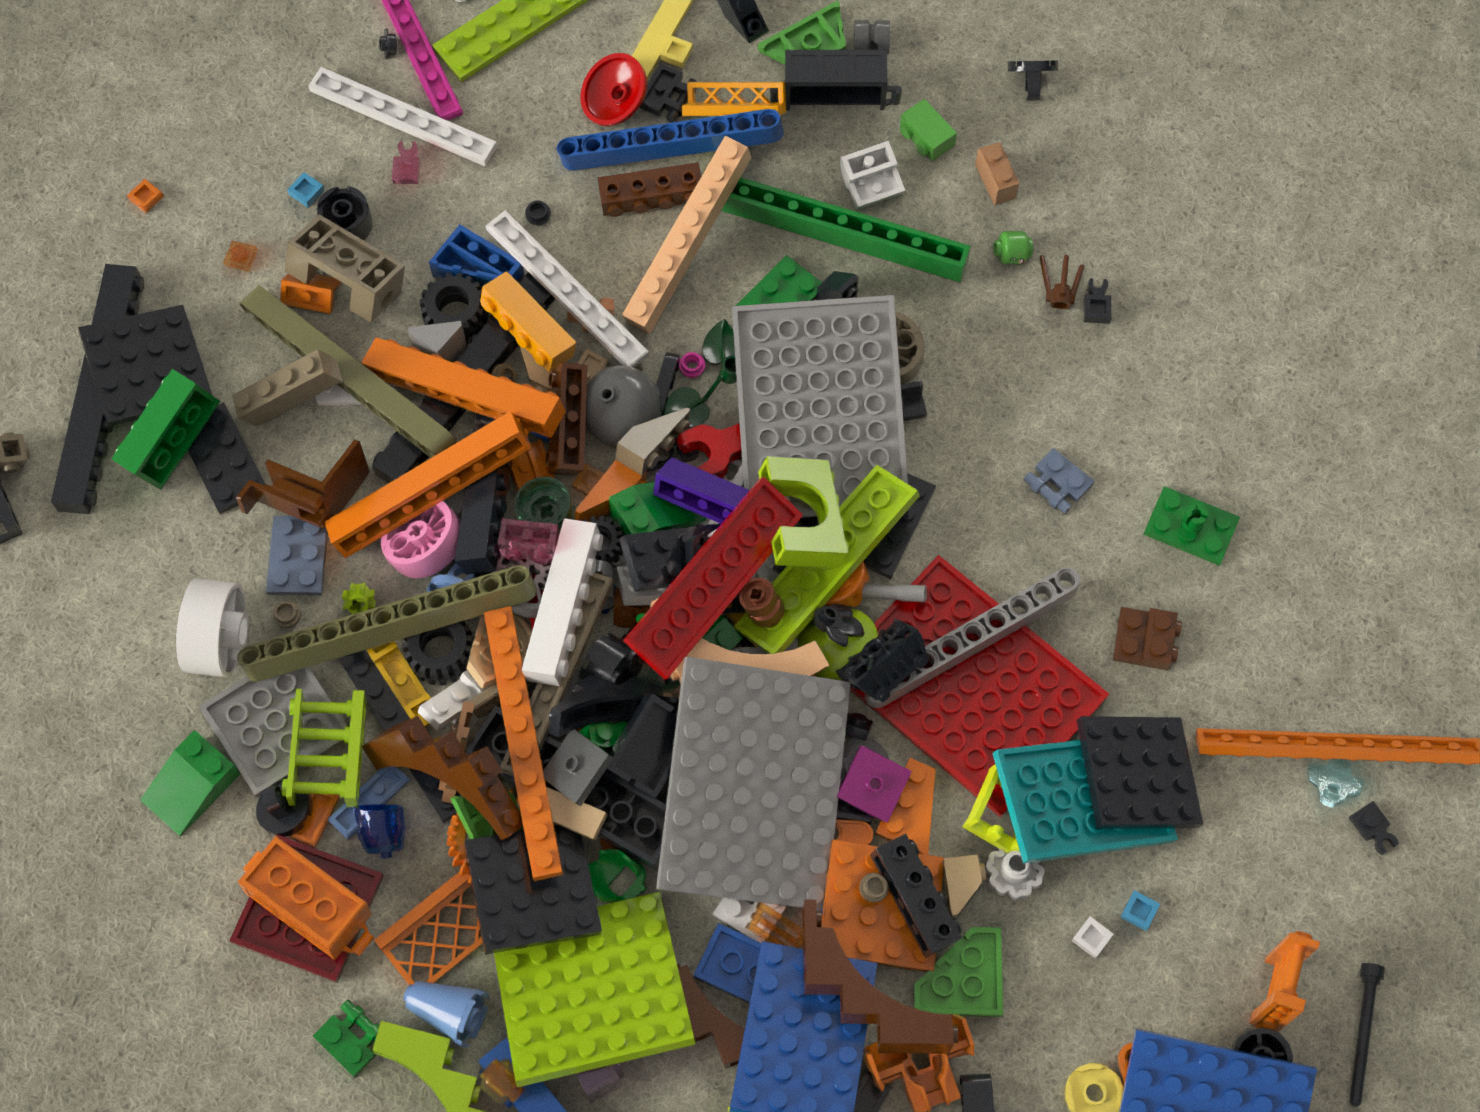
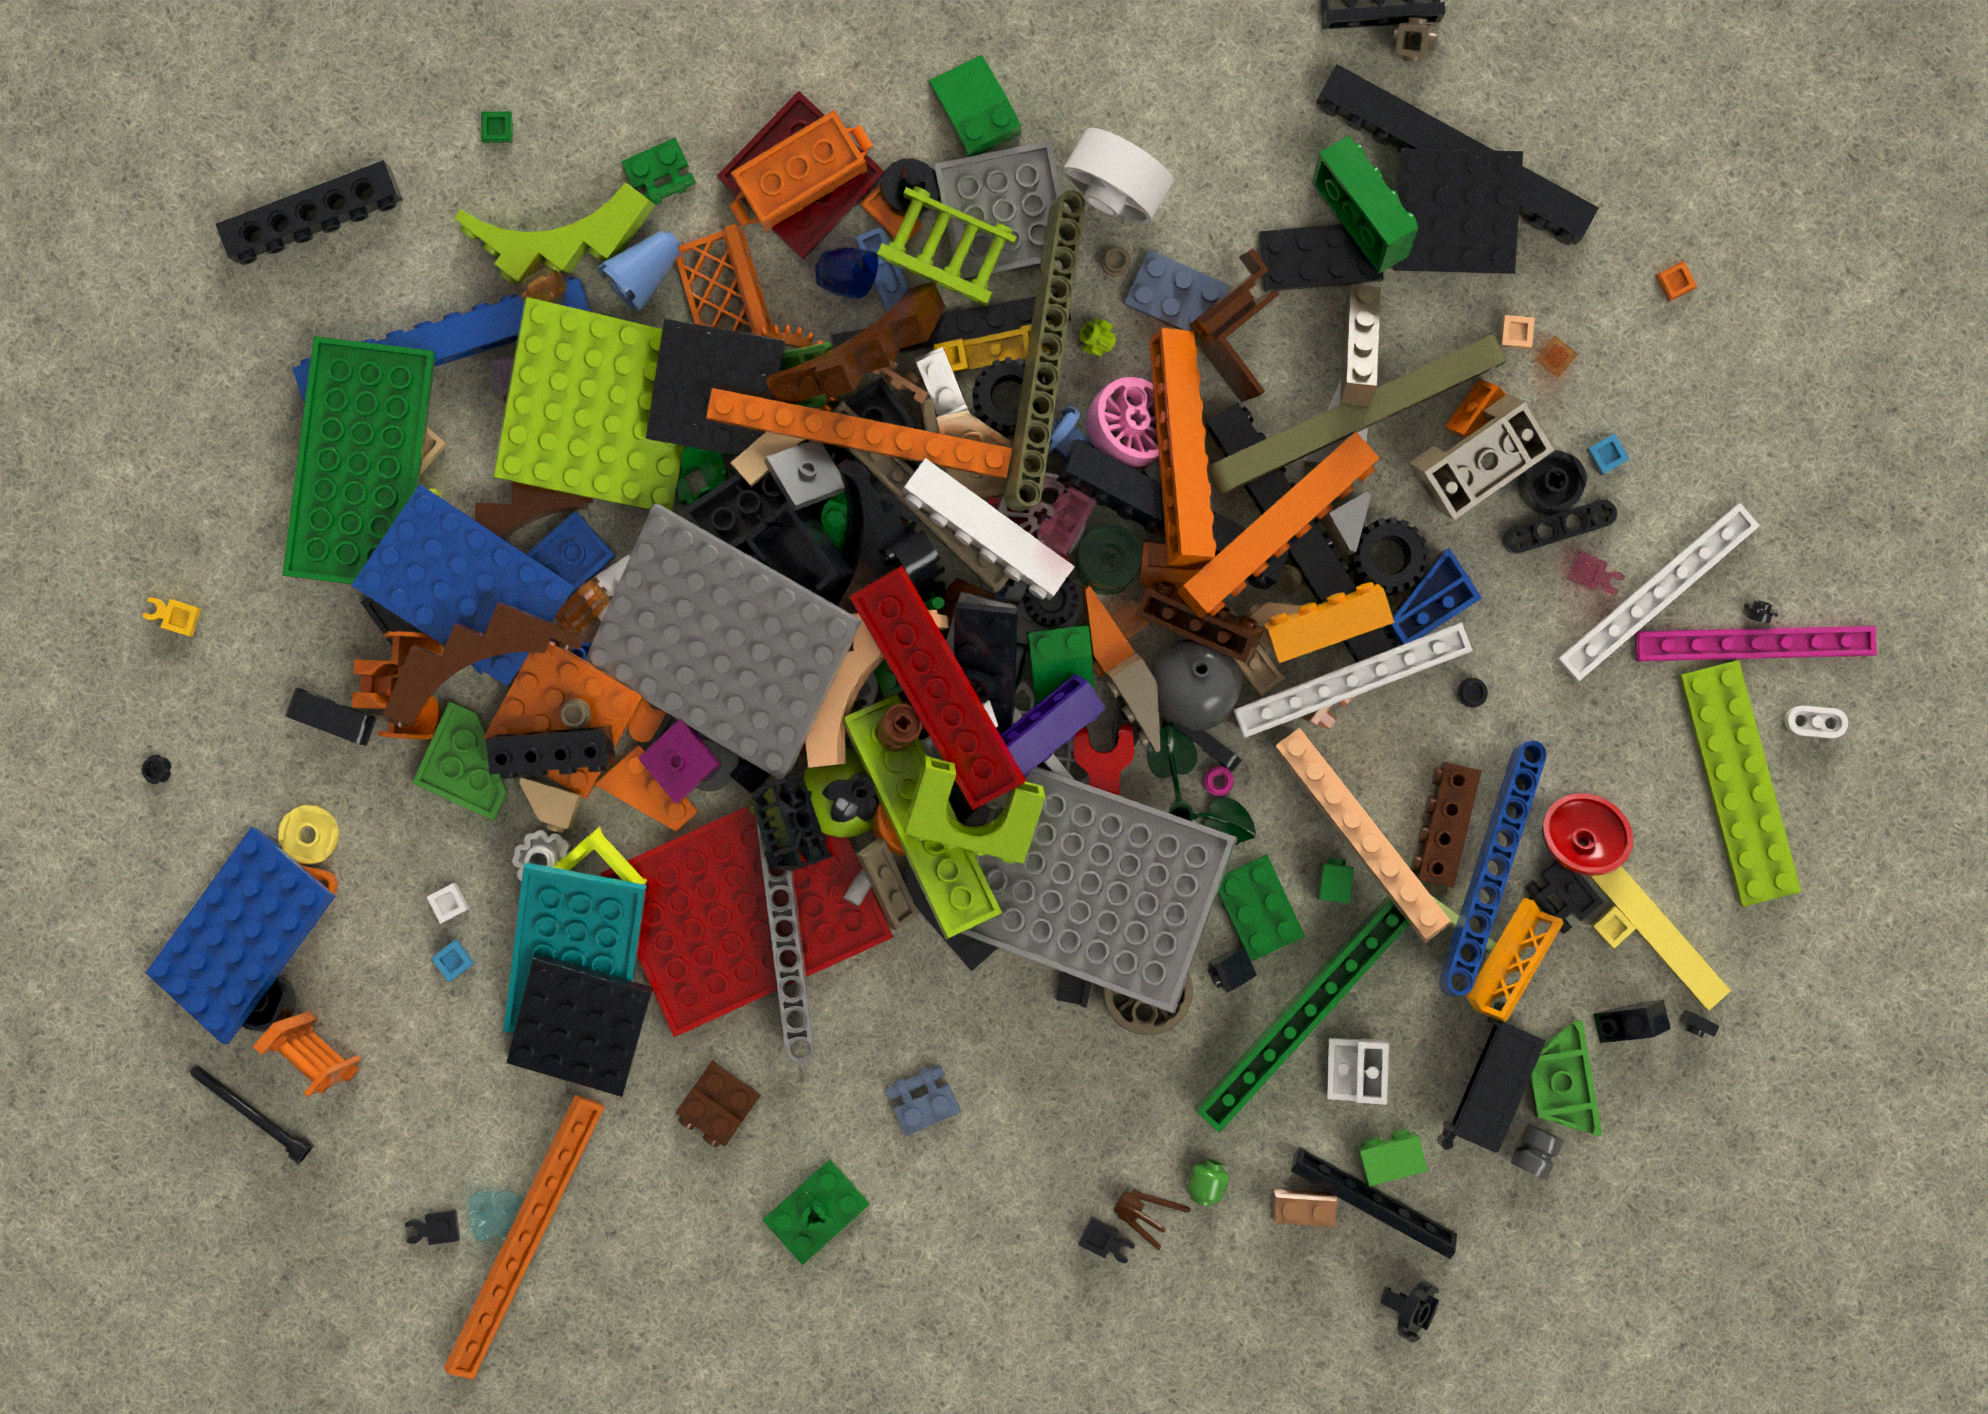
camera: 115 degrees right, 20 degrees up
none -> dark tan tile [856,838,919,930]
none -> black tile [1291,1147,1457,1259]
none -> green brick [1316,858,1354,903]
none -> light nougat plate [1500,315,1535,349]
none -> black beam [1502,500,1617,554]

